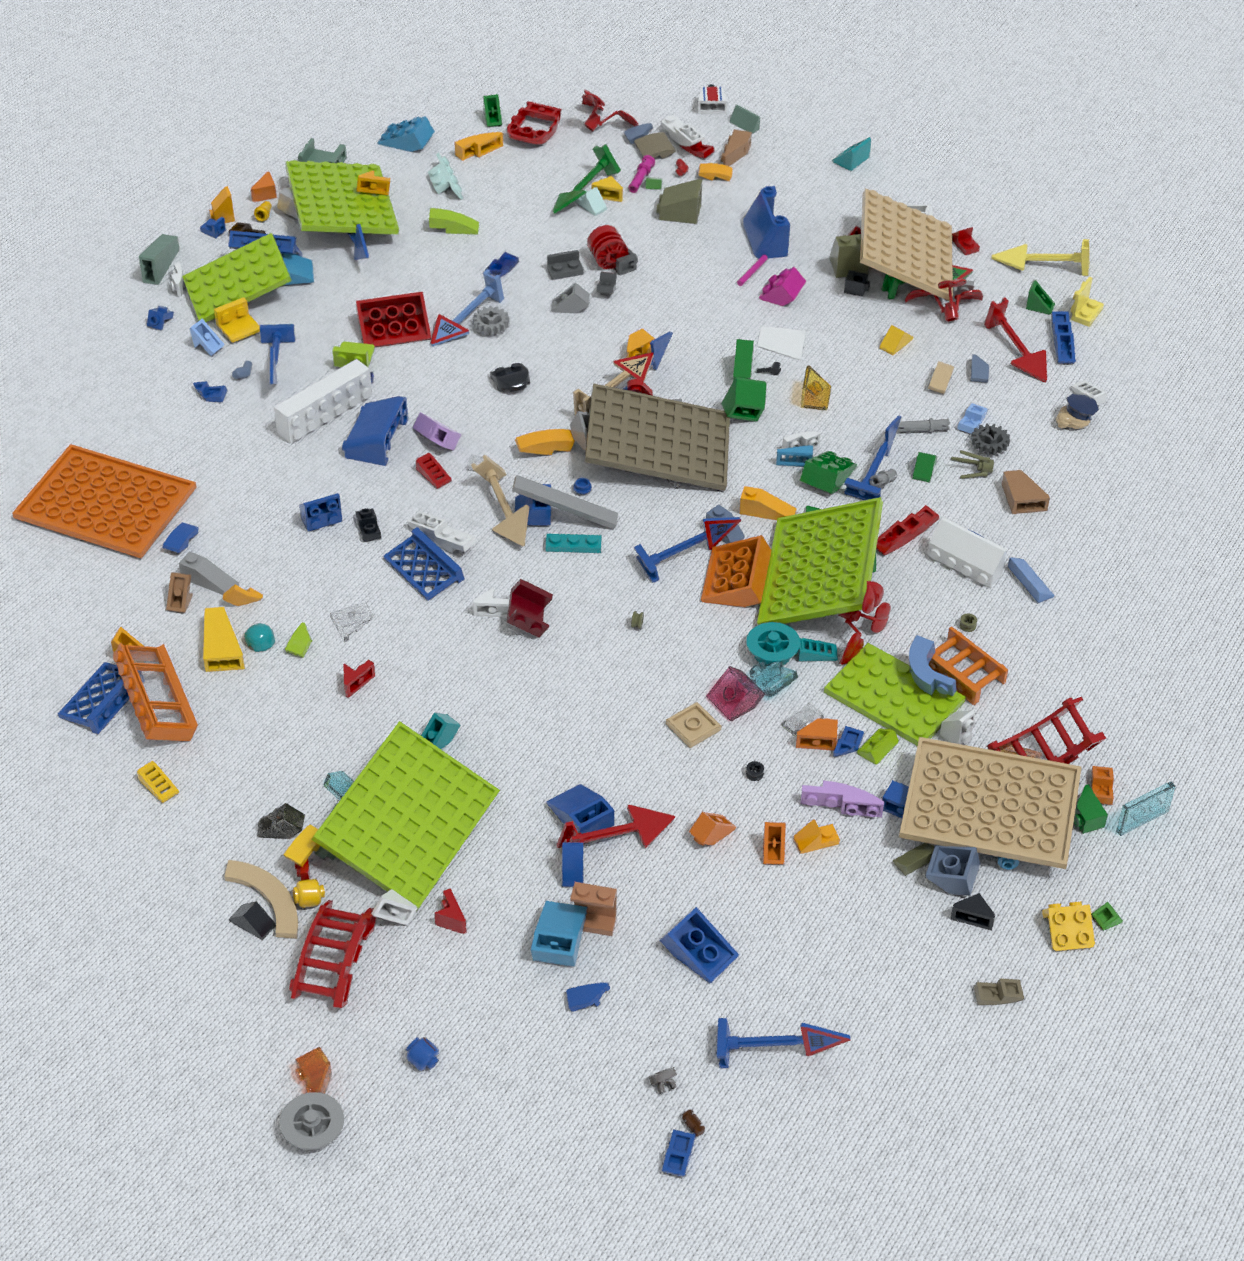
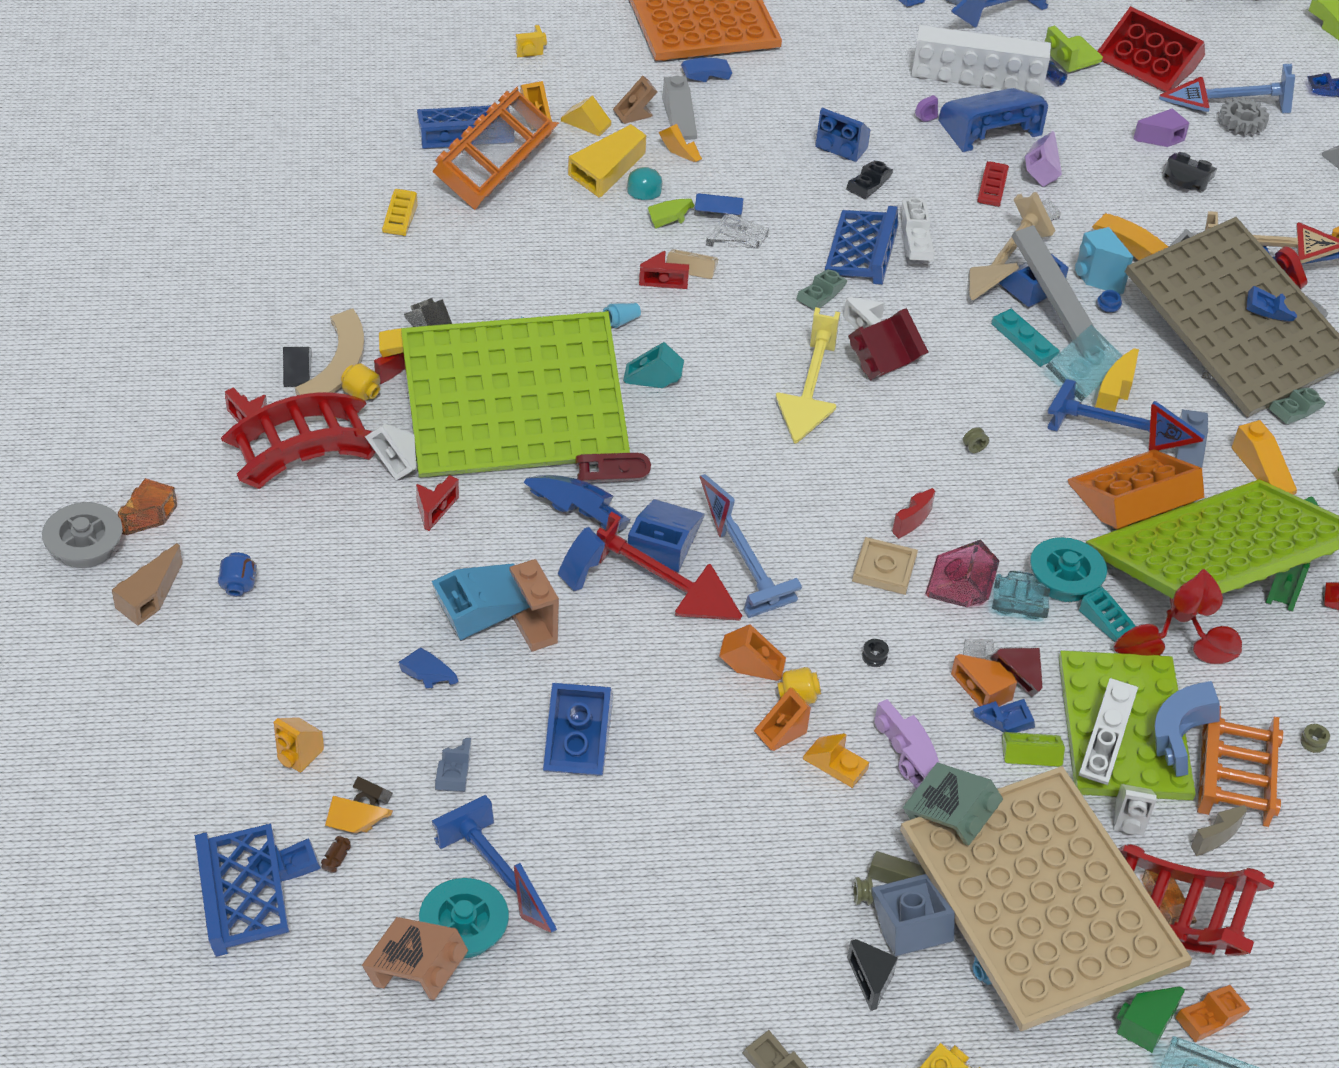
camera: 50 degrees right, 0 degrees up
none -> medium nougat slope [112,543,183,626]
none -> blue fence [194,823,290,957]
none -> red slope [224,387,267,440]
none -> light orange slope [273,717,324,773]
none -> light orange slope [325,796,393,833]
none -> nougat panel [362,917,468,1000]
none -> teal wheel [419,878,509,958]
none -> sand blue slope [435,738,471,792]
none -> yellow bracket [516,25,547,58]
none -> blue slope [524,475,631,531]
none -> yellow slope [561,95,611,137]
none -> dark red plate [576,452,651,483]
none -> medium azure cone [603,303,641,328]
none -> tan slope [666,249,719,279]
none -> blue slope [695,193,744,215]
none -> medium blue piece [700,474,802,618]
none -> light yellow piece [776,307,840,444]
none -> yellow head [777,667,821,704]
none -> sand green slope [796,269,847,310]
none -> olive bush [853,877,873,905]
none -> red slope [892,488,936,539]
none -> sand green panel [903,762,1003,846]
none -> medium lavender tile [915,95,938,122]
none -> dark red slope [990,648,1043,697]
none -> clear light blue tile [1046,325,1123,402]
none -> medium azure slope [1075,227,1133,294]
none -> white slope [1079,678,1138,785]
none -> yellow slope [1095,348,1139,412]
none -> medium lavender slope [1133,108,1190,147]
none -> dark tan slope [1191,805,1247,856]
none -> blue slope [1246,286,1297,321]
none -> sand green slope [1269,387,1326,424]

